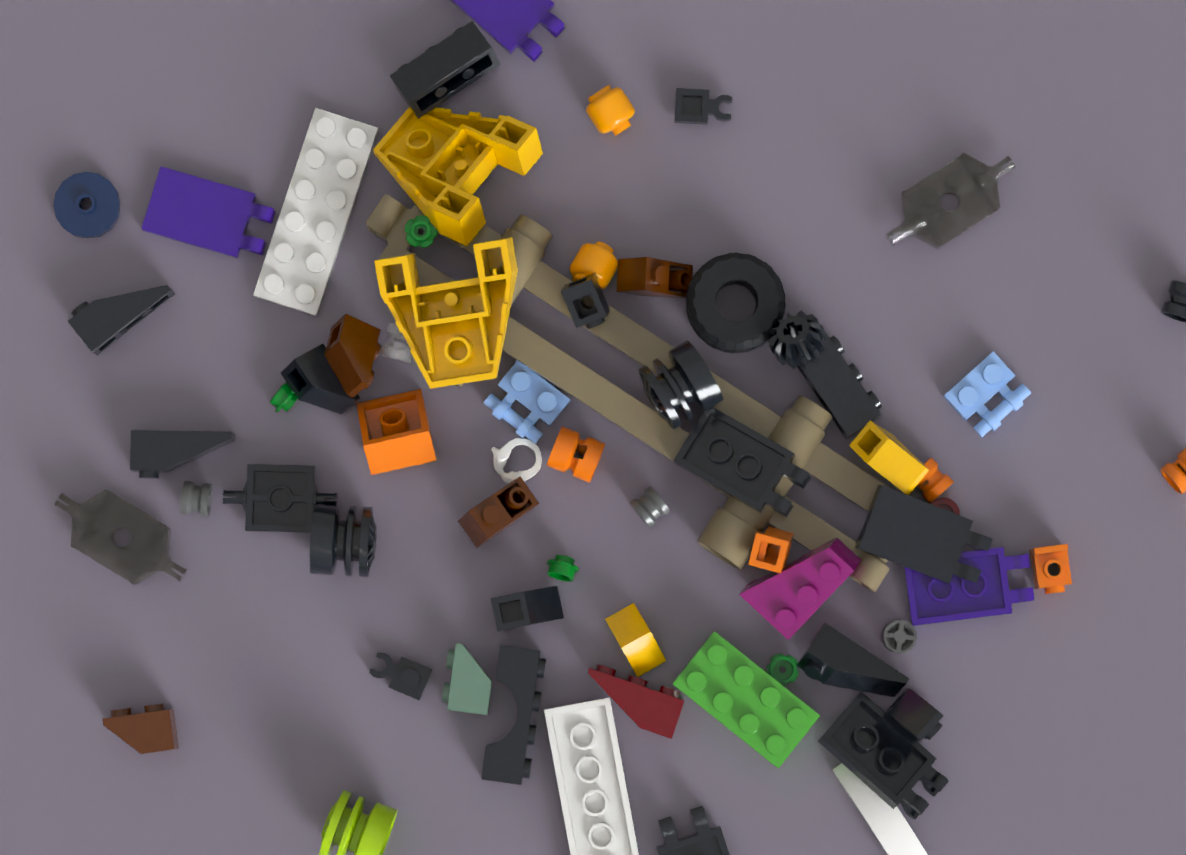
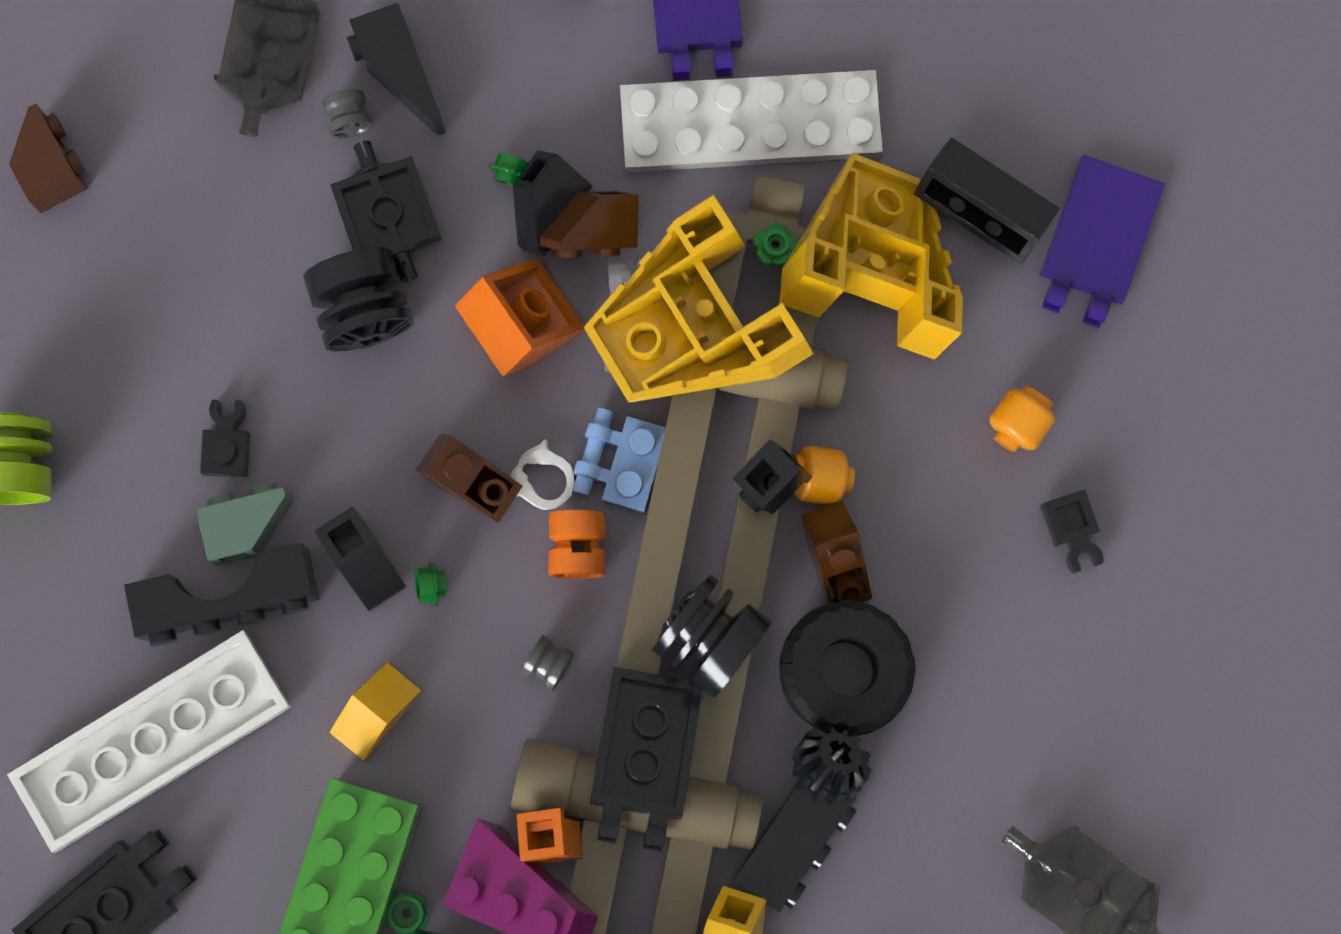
camera: 65 degrees right, 5 degrees down
dark red slope [588,664,685,739] -> none

